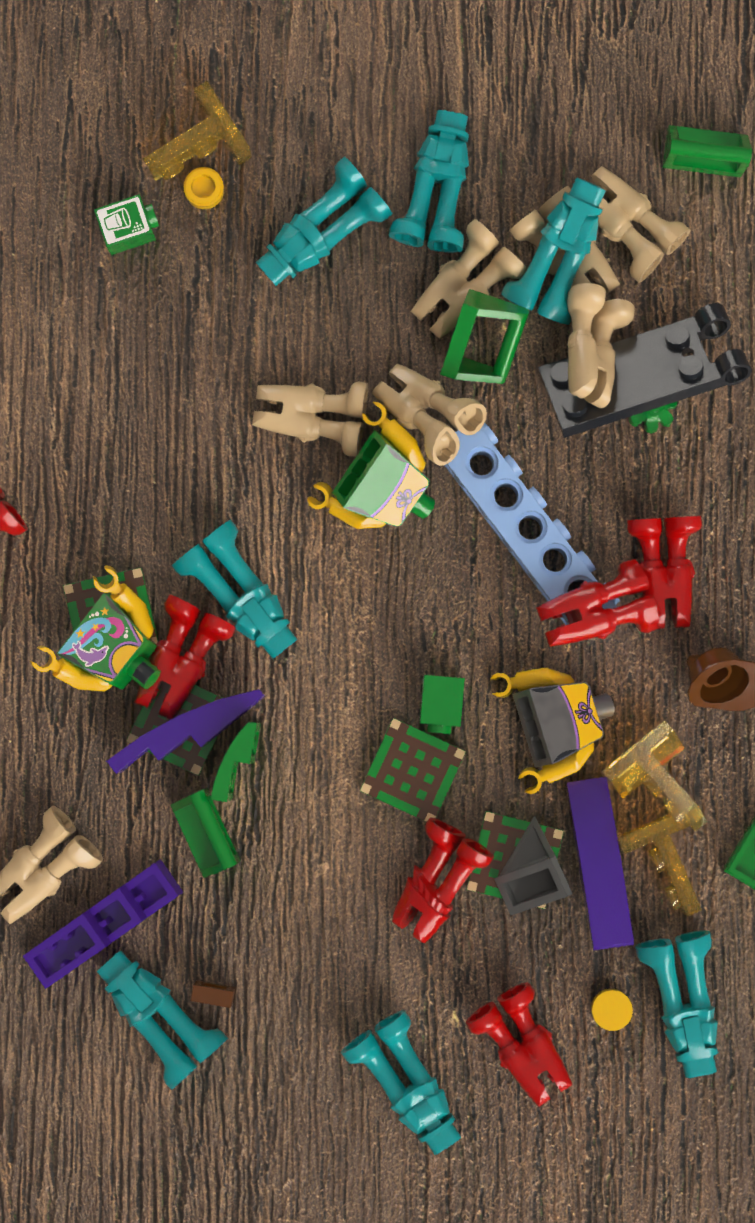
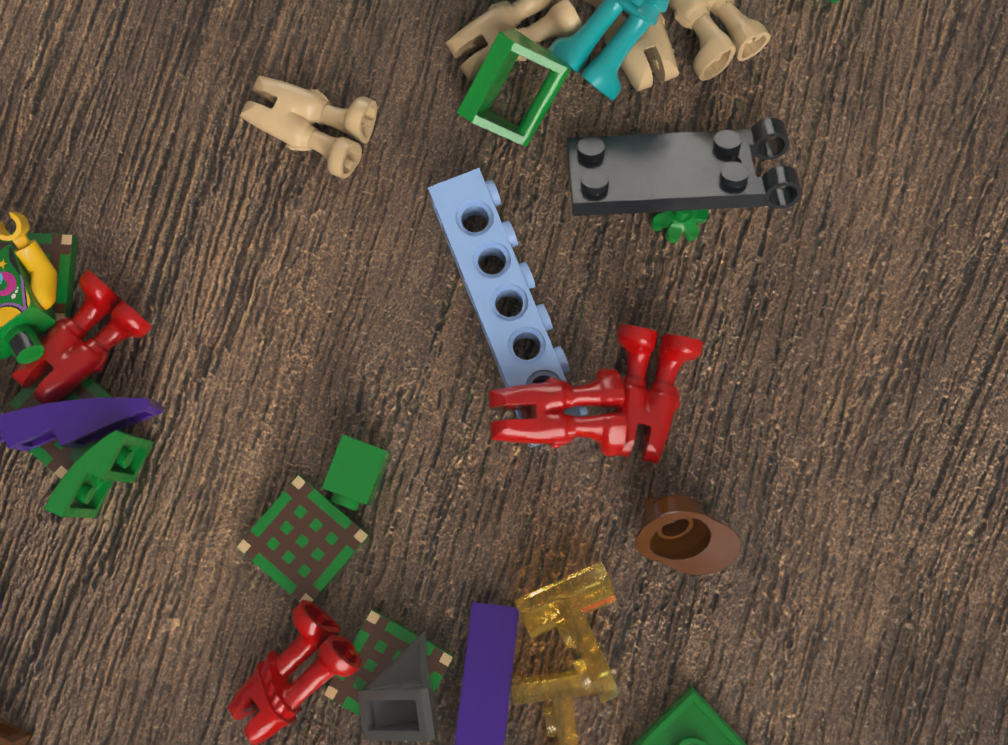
camera: 10 degrees right, 5 degrees down
green tile [170,788,241,878] -> none
teal piece [171,519,298,659] -> none
torso [307,402,435,529] -> none
tan piece [372,364,487,466] -> none
torso [490,668,615,794] -> none
tan piece [567,283,635,408] -> none

